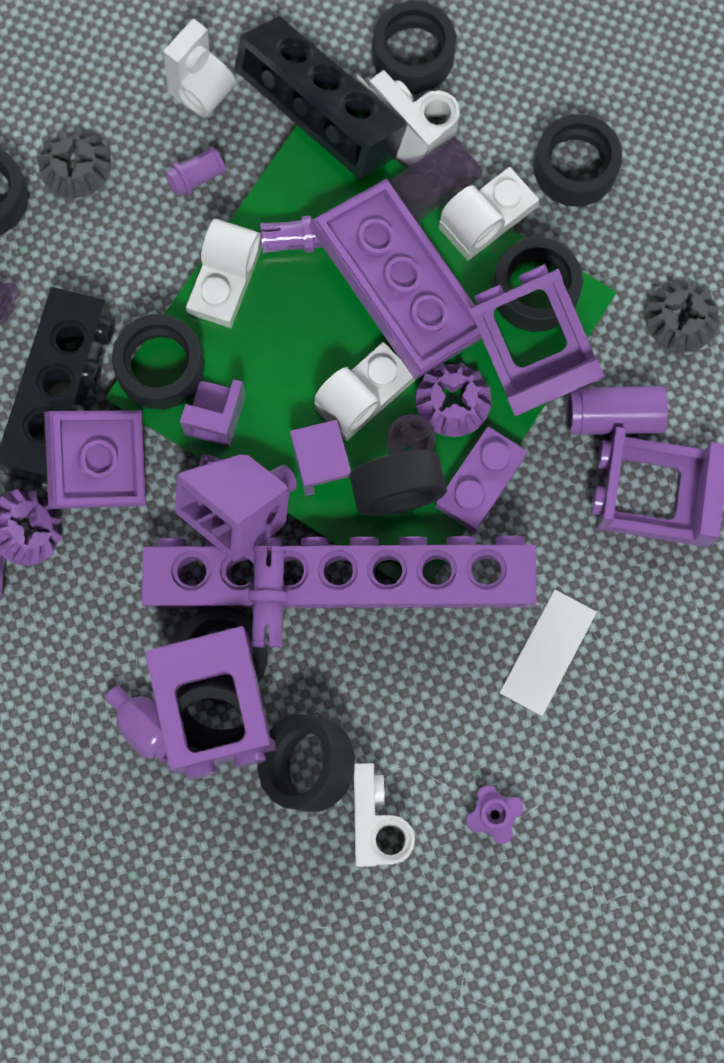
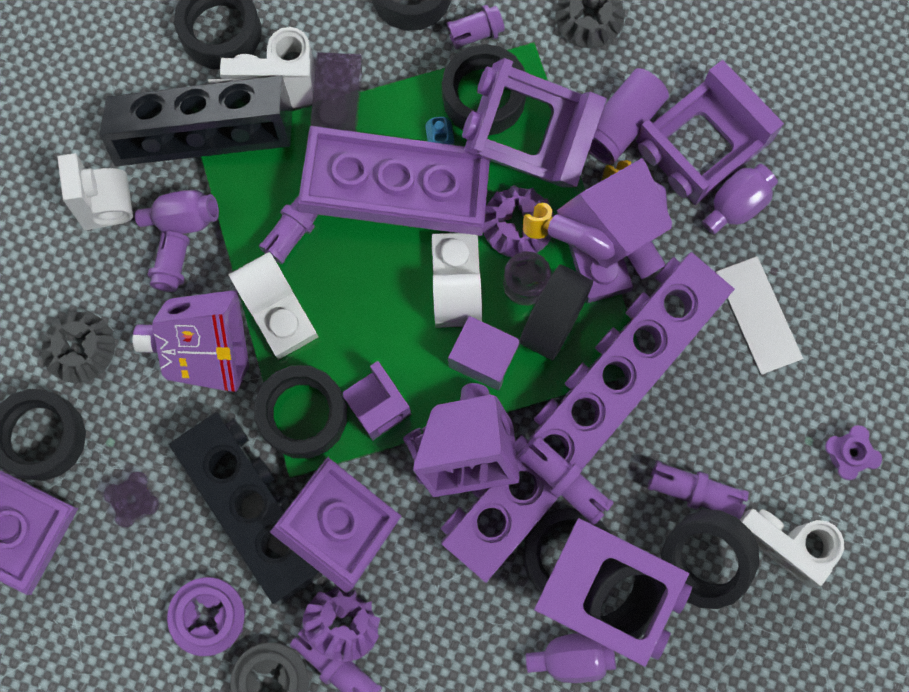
camera: 45 degrees left, 0 degrees up
white plate [439,167,540,261] -> none
none -> medium lavender torso [133,291,249,392]
none -> medium lavender plant [135,189,219,234]
none -> dark azure rock [425,117,454,145]
none -> medium lavender pin [446,5,505,50]
none -> medium lavender torso [523,158,672,279]
none -> medium lavender pin [647,461,749,520]
none -> medium lavender plant [702,164,778,235]

